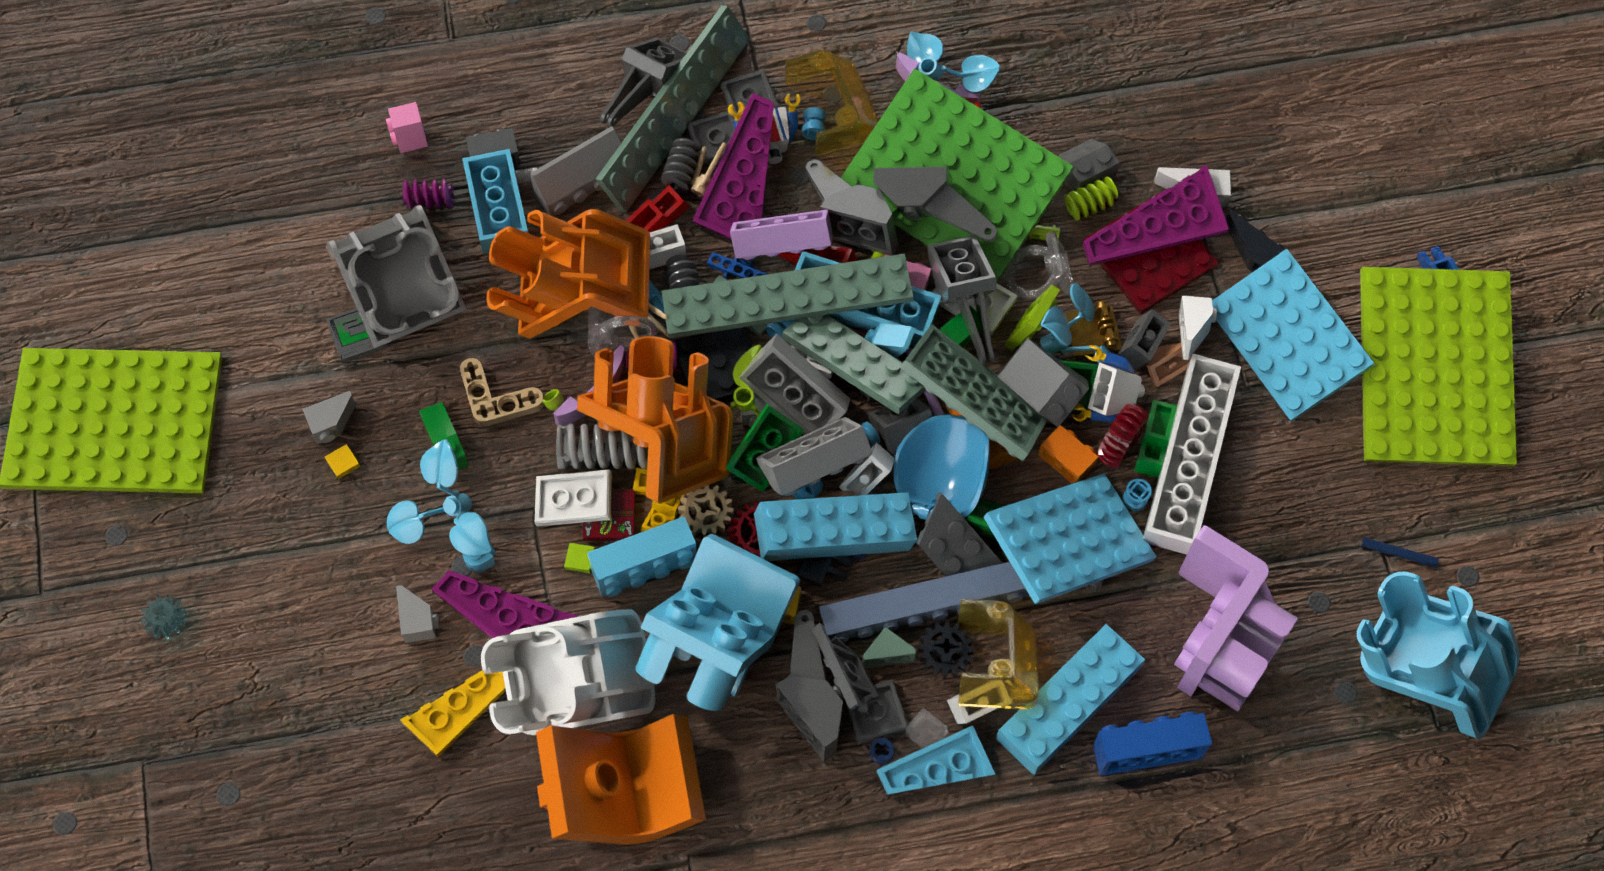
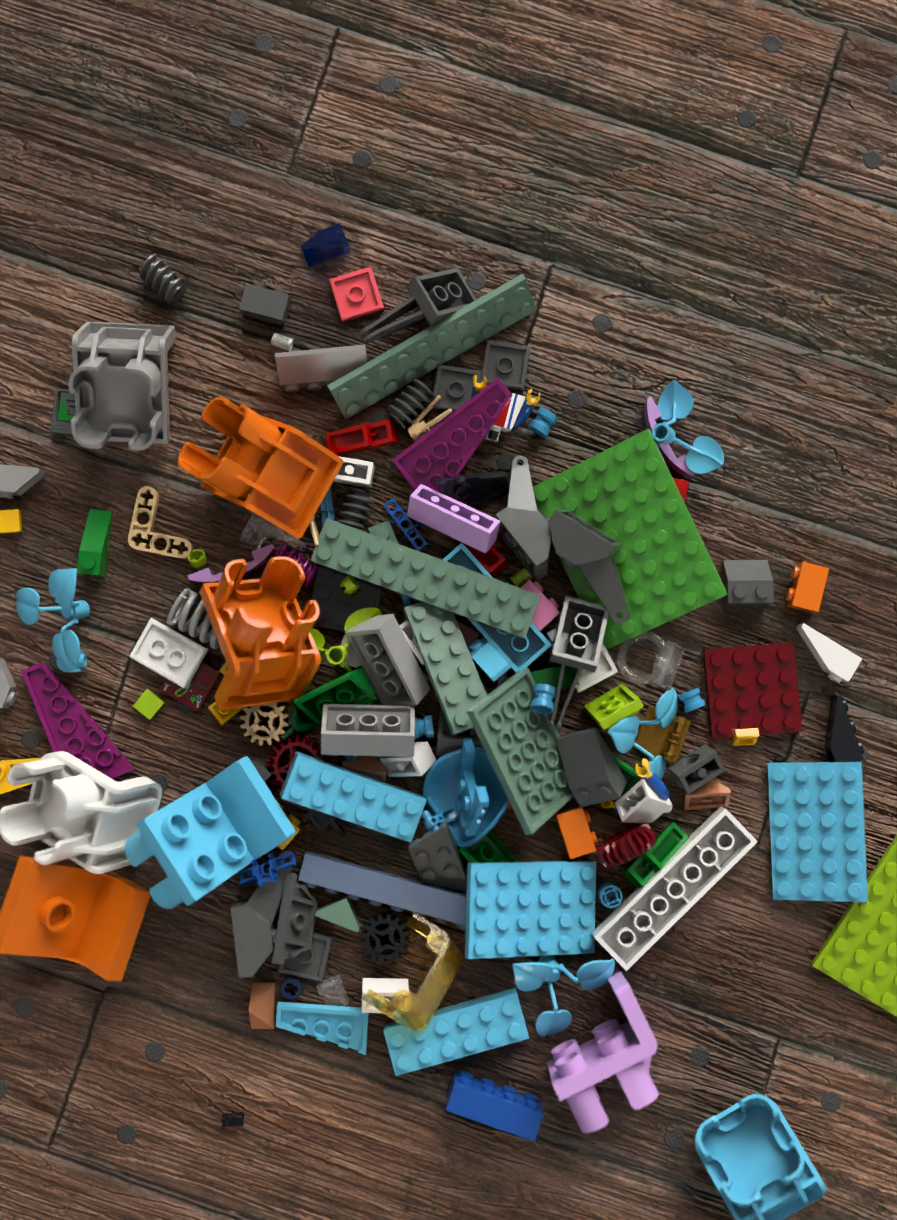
camera: 30 degrees right, 20 degrees up
bright pink brick [386,102,428,153] -> none
magenta piece [403,178,454,209] -> none
medium azure brick [462,149,528,255] -> none
medium azure brick [587,516,697,597] -> none
clear yellow windscreen [785,50,879,157] -> none
lime pin [1029,224,1060,244] -> none
lime piece [1064,176,1118,221] -> none
magenta wing [1083,164,1229,266] -> none
white slope [1178,296,1217,360] -> none
dark blue bar [1361,537,1439,568] -> none
none -> dark grey piece [139,254,188,303]
none -> blue piece [238,852,296,888]
none -> nougat slope [248,982,275,1029]
none -> dark green piece [281,700,317,741]
none -> clear blue slope [301,223,350,268]
none -> coral tile [329,267,384,323]
none -> lime hinge [340,575,360,595]
none -> black wing [435,471,509,508]
none -> dark azure wing [455,738,489,836]
none -> medium azure plant [513,955,615,1036]
none -> dark azure wheel [530,684,557,714]
none -> dark azure wheel [678,687,706,713]
none -> yellow tile [732,728,759,746]
none -> orange brick [785,562,829,613]

